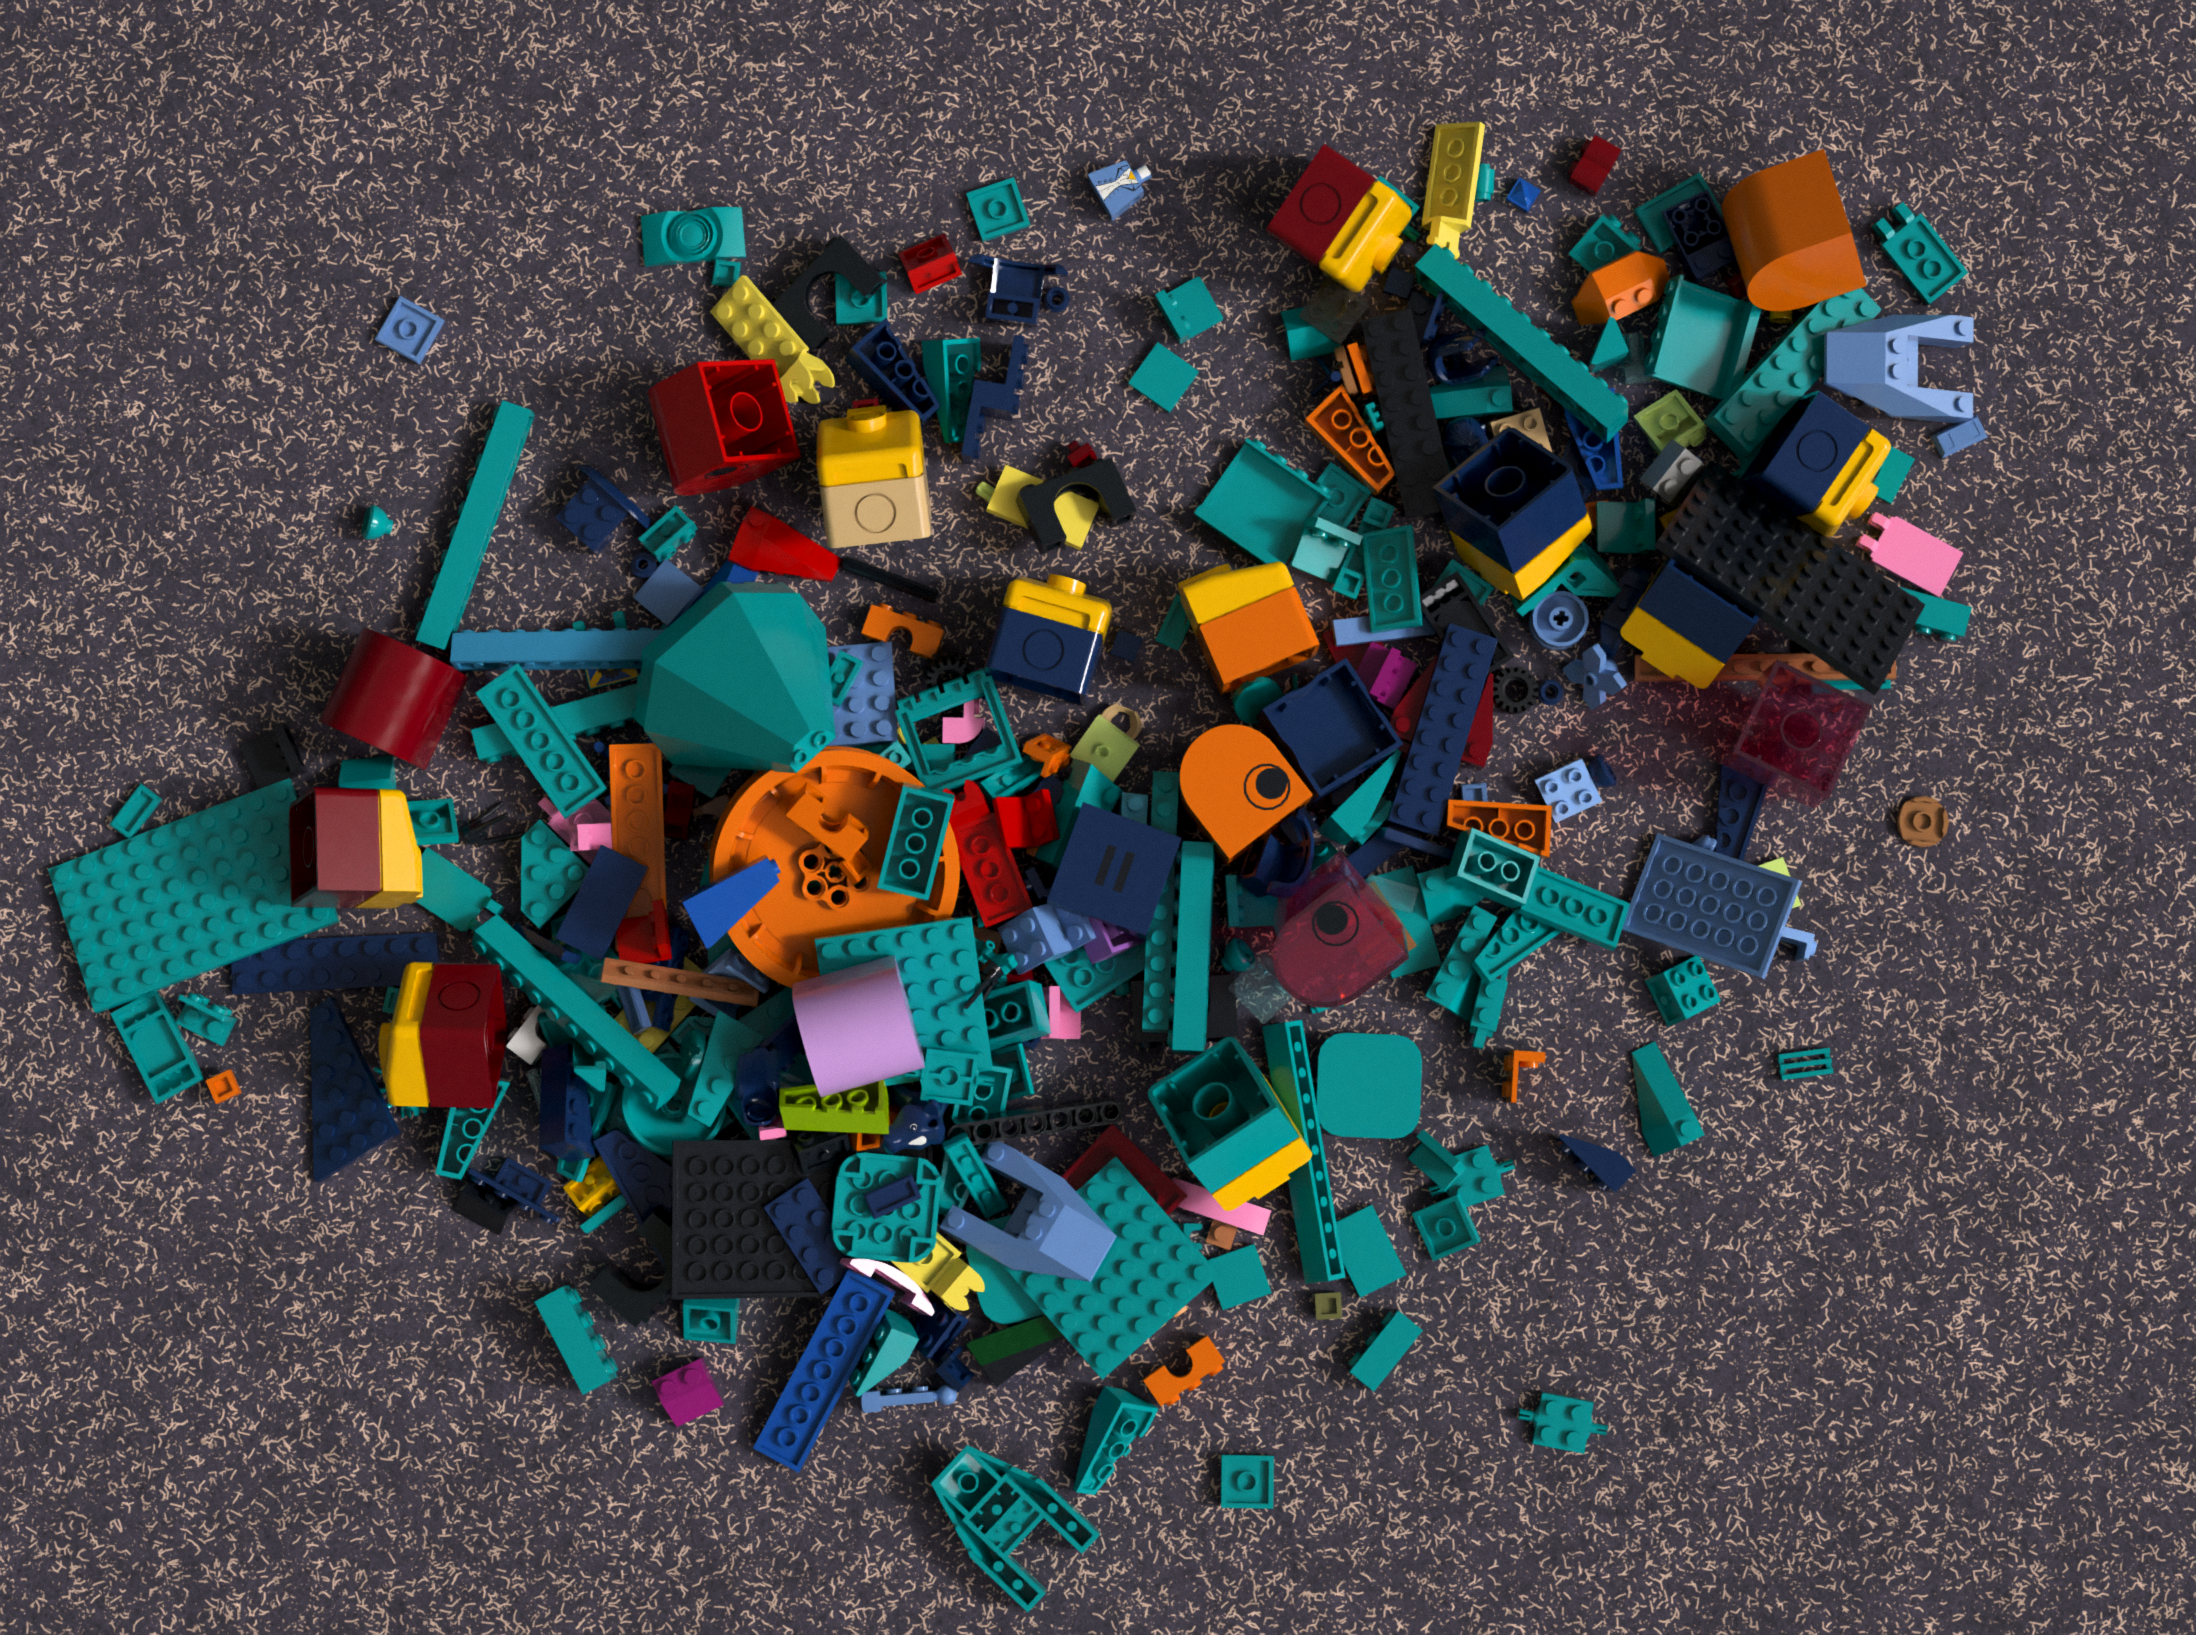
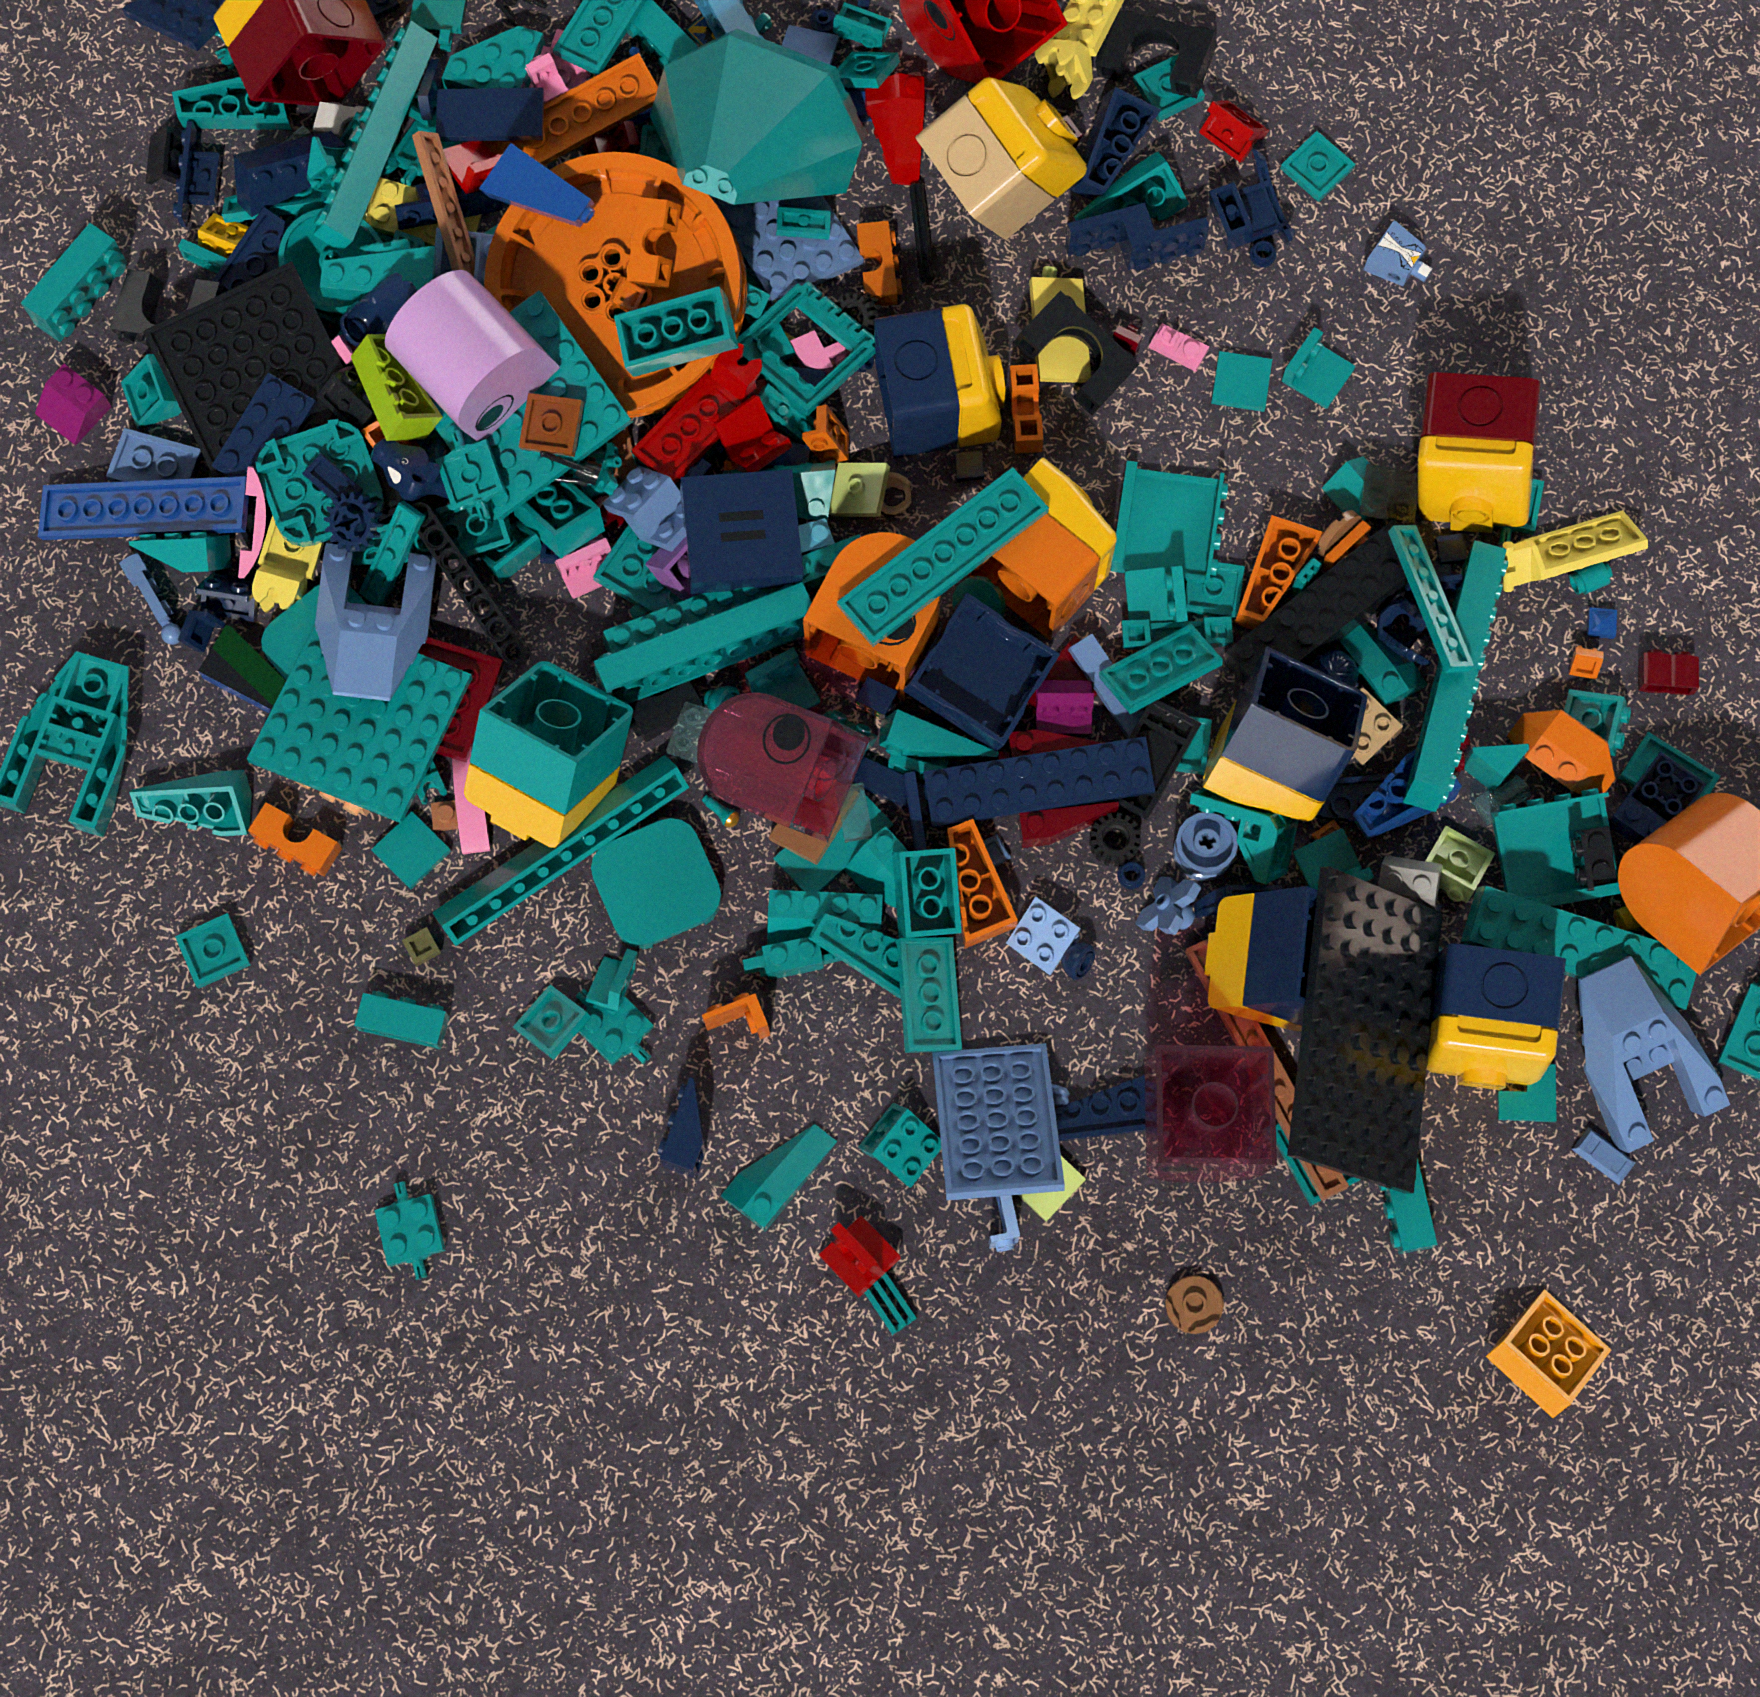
camera: 60 degrees right, 10 degrees down
medium blue tile [617,985,652,1035] -> none
dark blue piece [1237,808,1315,898] -> none
dark blue plant [1311,356,1345,396] -> none
teal tile [1336,1204,1407,1298] -> none
bright pink tile [1855,512,1963,598] -> none
none -> medium blue plate [106,428,203,482]
none -> dark blue gear [324,492,383,553]
none -> dark orange plate [519,393,584,457]
none -> red bracket [818,1215,901,1298]
none -> teal tile [837,52,900,88]
none -> teal plate [837,467,1049,647]
none -> orange arch [1009,364,1044,454]
none -> bright pink plate [1149,323,1209,372]
none -> teal plate [1388,525,1474,673]
none -> light orange slope [1486,1289,1611,1418]
none -> orange tile [1569,645,1604,679]
none -> black bracket [1570,826,1617,891]

